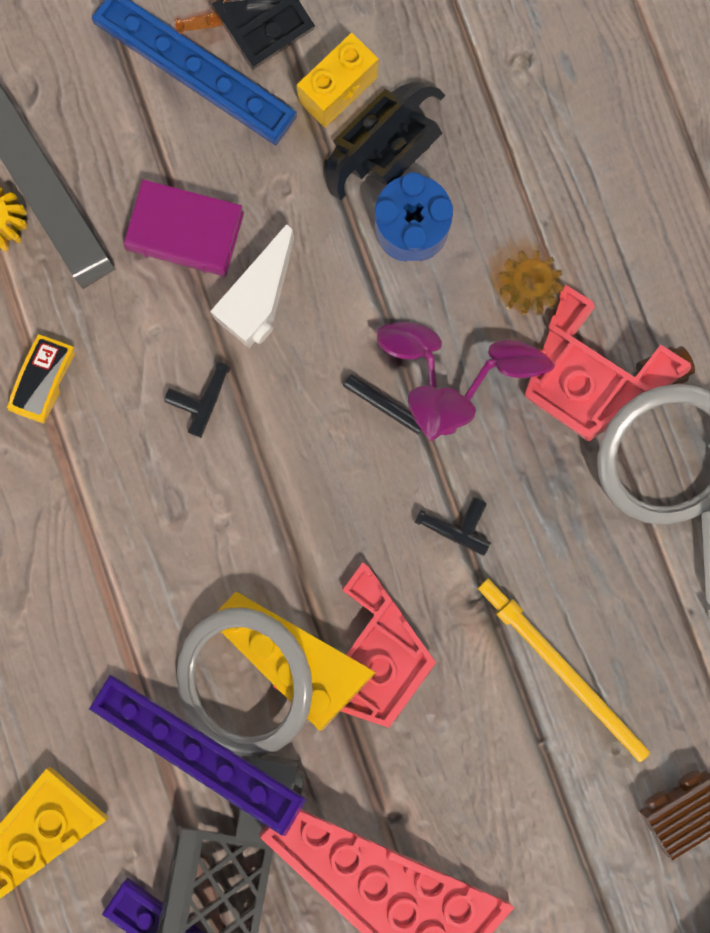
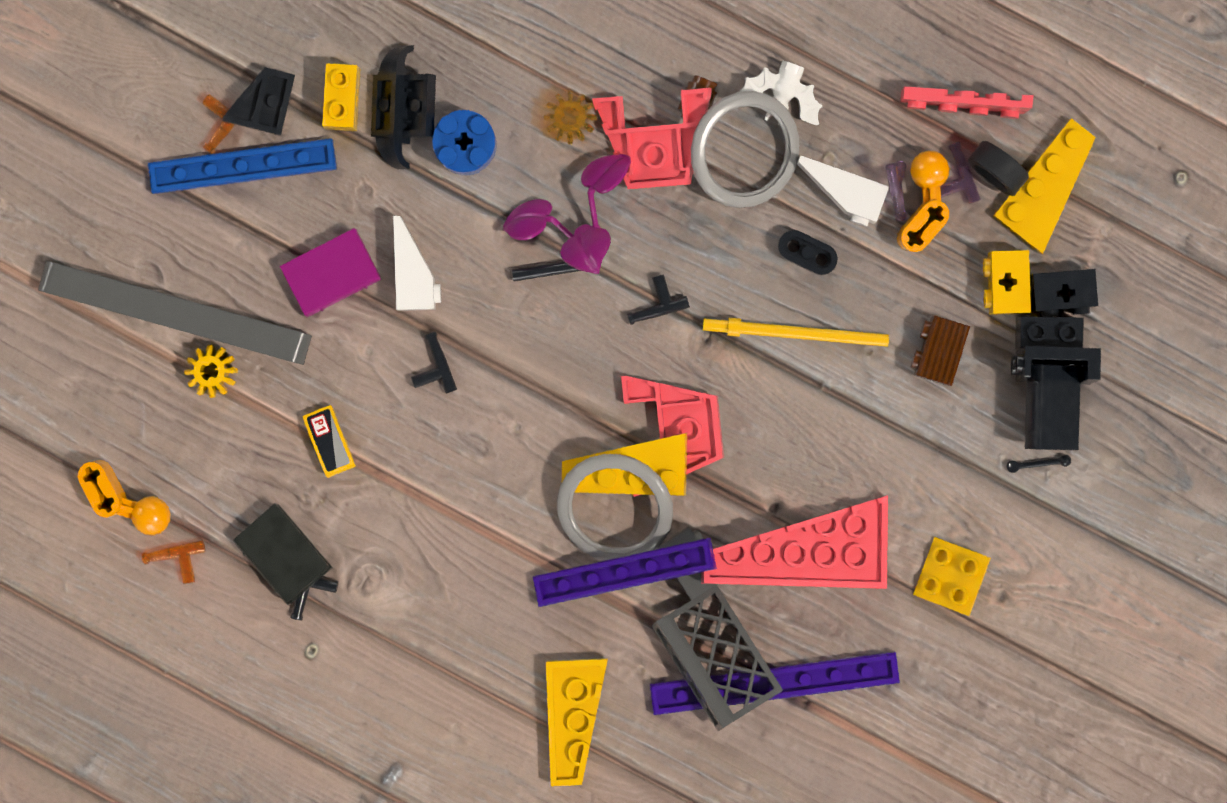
camera: 45 degrees left, 5 degrees up
none -> black plate [778,230,838,275]

